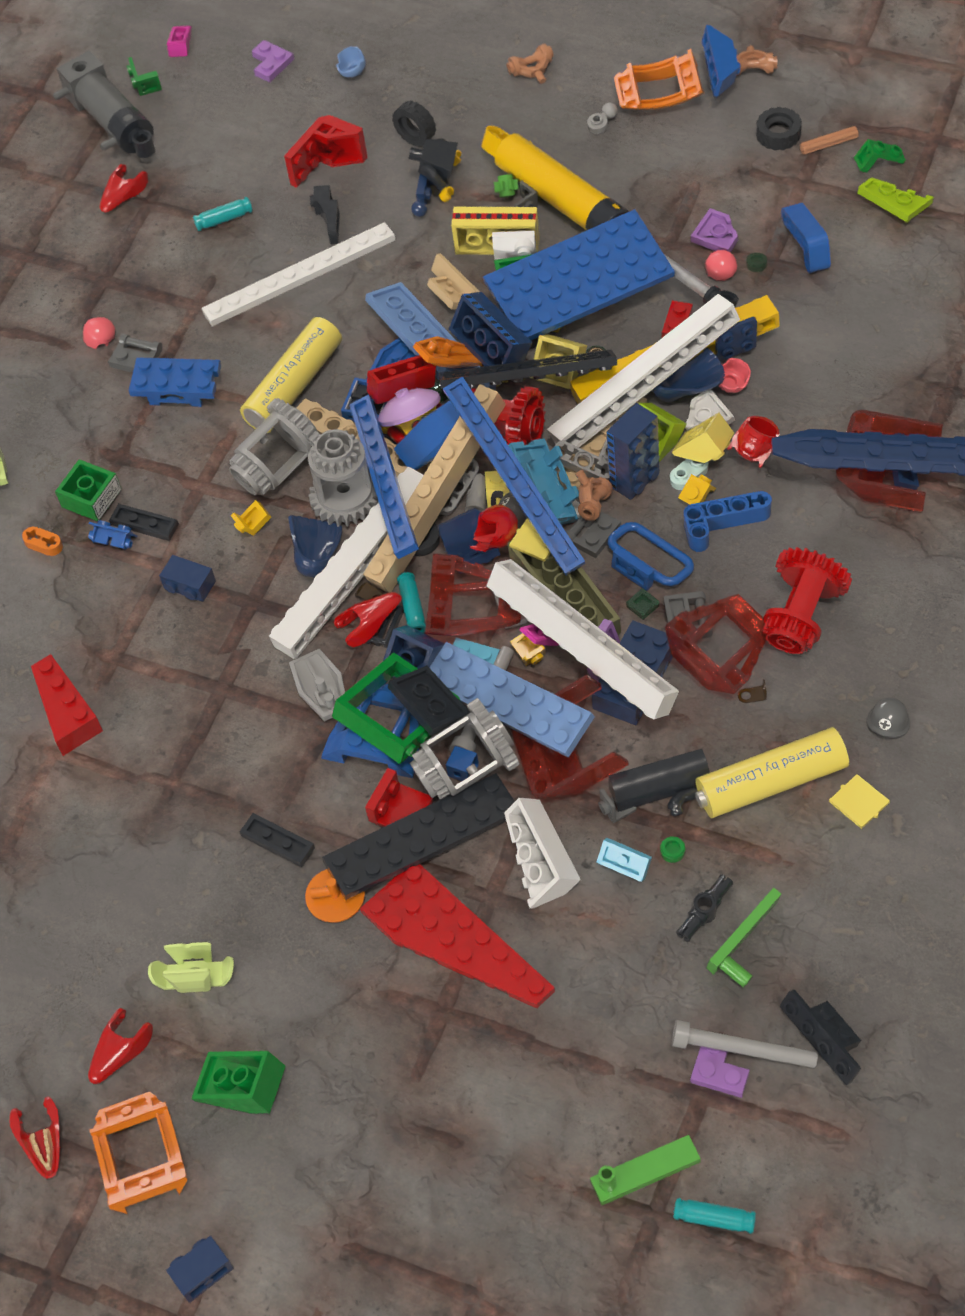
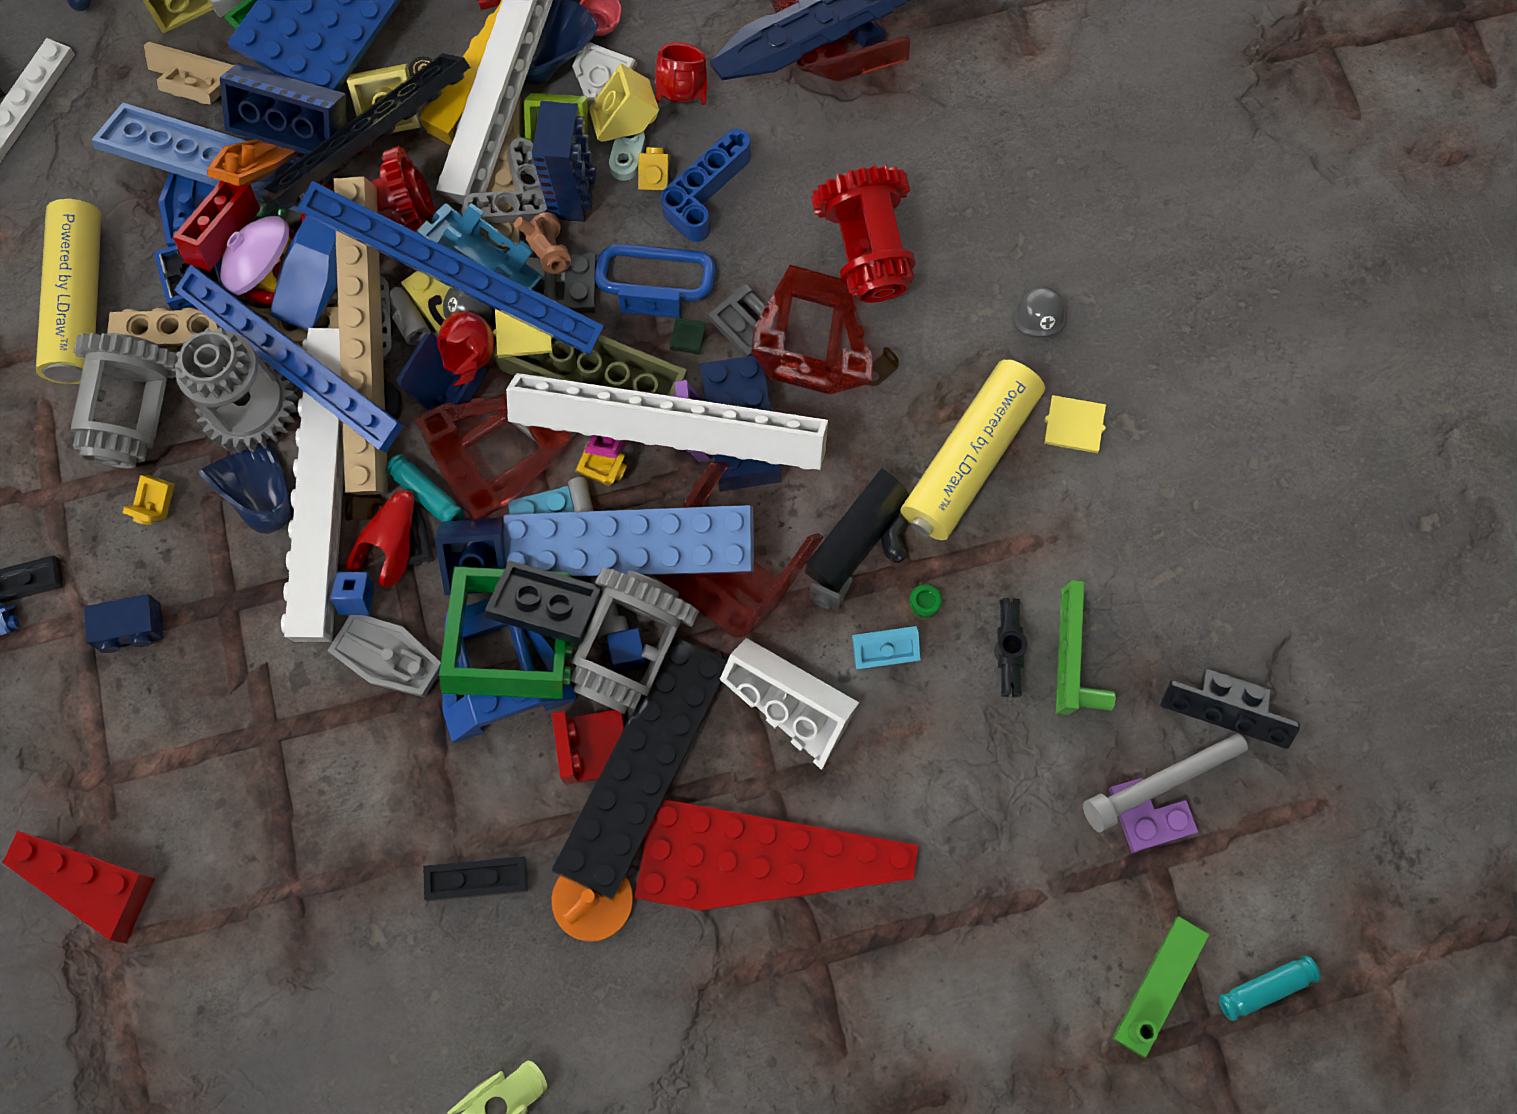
camera: 40 degrees left, 15 degrees up
none -> blue piece [331,572,374,615]

